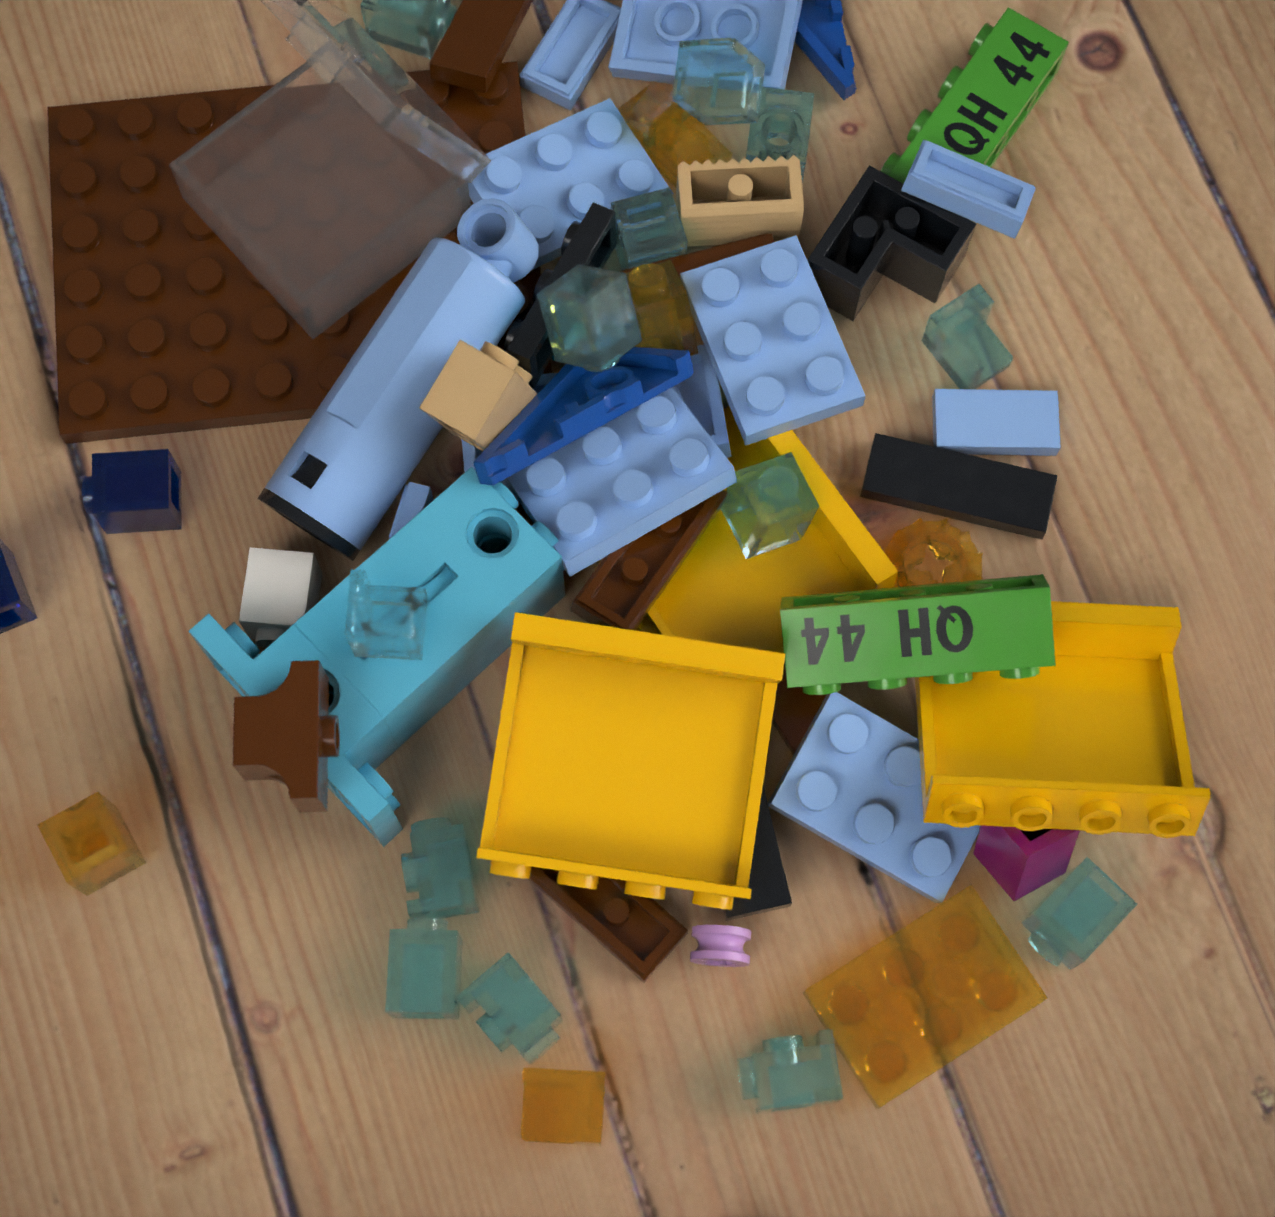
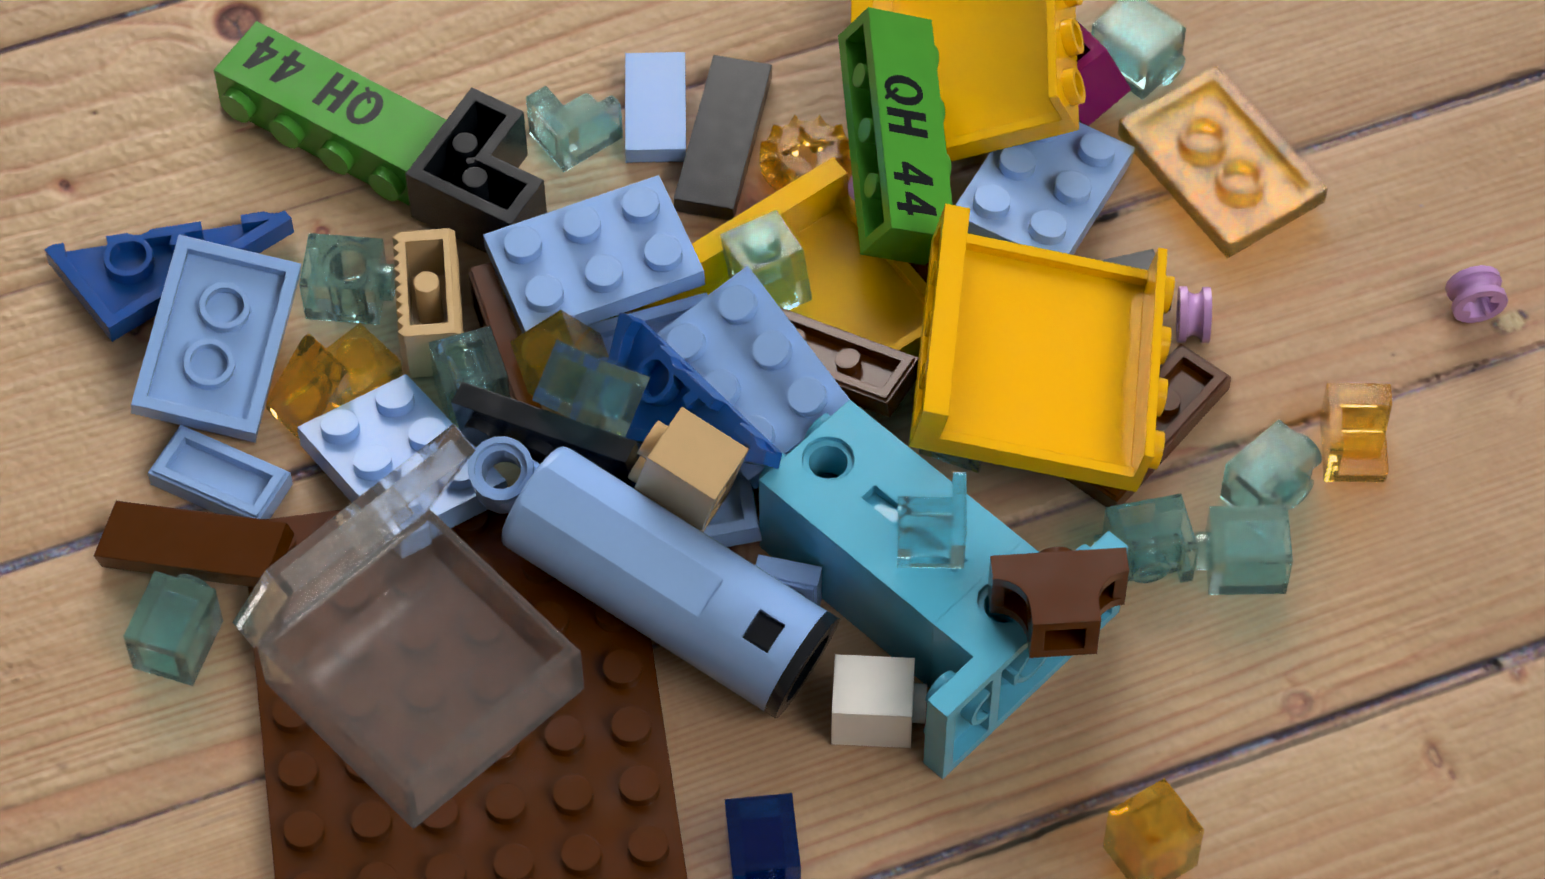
camera: 90 degrees left, 15 degrees down
clear light blue panel [672,38,765,125] -> none
clear light blue brick [737,1029,843,1114] -> none
light blue tile [901,140,1036,239] -> none

